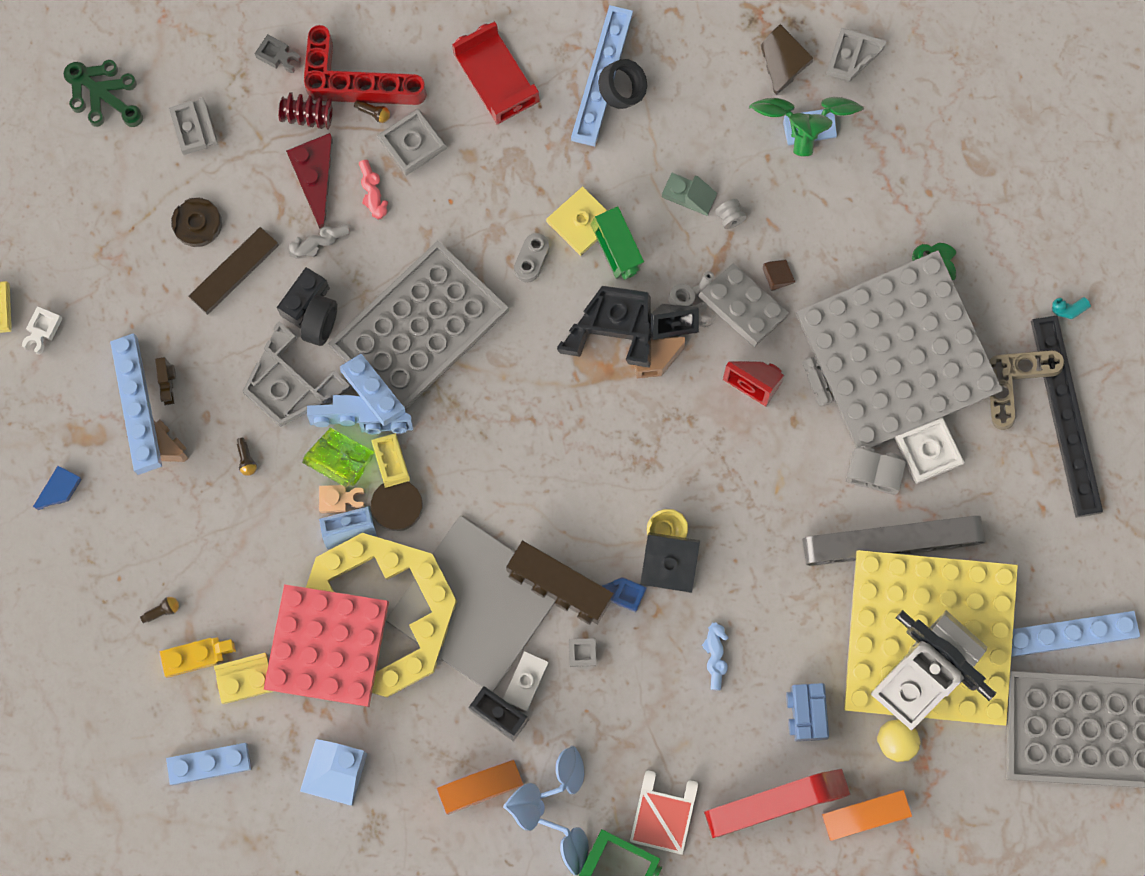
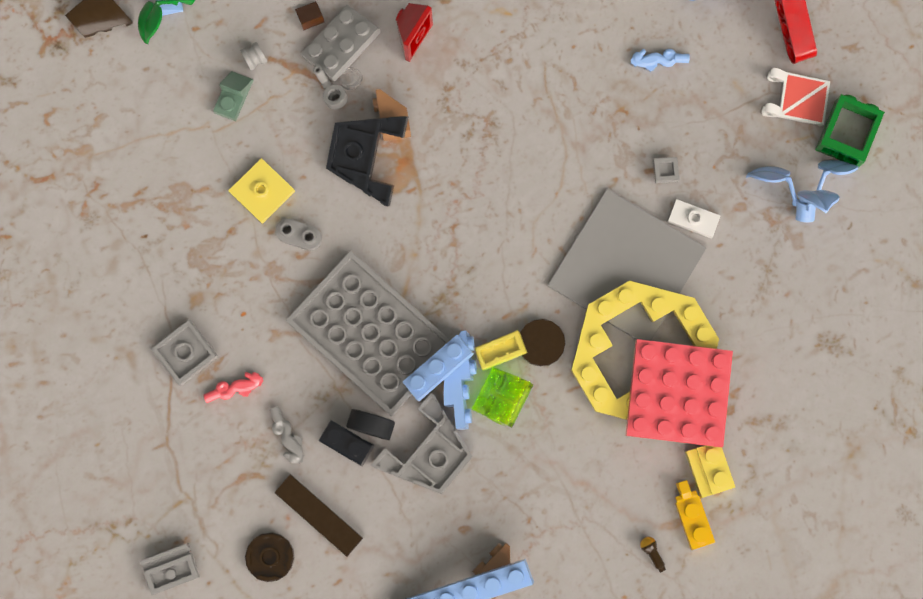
camera: 95 degrees left, 5 degrees up
dark brown plate [155,357,176,406] -> none
light blue plate [166,743,251,785] -> none
dark brown piece [237,437,257,476] -> none
dark grey plate [254,34,302,73] -> none
dark red piece [278,92,333,130] -> none
dark red wing [286,133,333,229] -> none
light blue slope [300,739,367,806] -> none
red beam [304,25,427,105] -> none
light nougat plate [319,485,365,513] -> none
light blue slope [319,506,377,549] -> none
dark brown piece [354,100,390,123] -> none
orange slope [437,760,524,815] -> none
red panel [452,21,540,125] -> none
black brick [469,686,529,742] -> none
dark brown brick [506,540,614,625] -> none
light blue plate [571,5,633,147] -> none
green window [590,206,644,280] -> none
black tyre [598,59,648,109] -> none
blue tile [602,577,647,613] -> none
black plate [640,532,700,593] -> none
light yellow hair [646,509,688,538] -> none
black slope [651,304,699,340] -> none

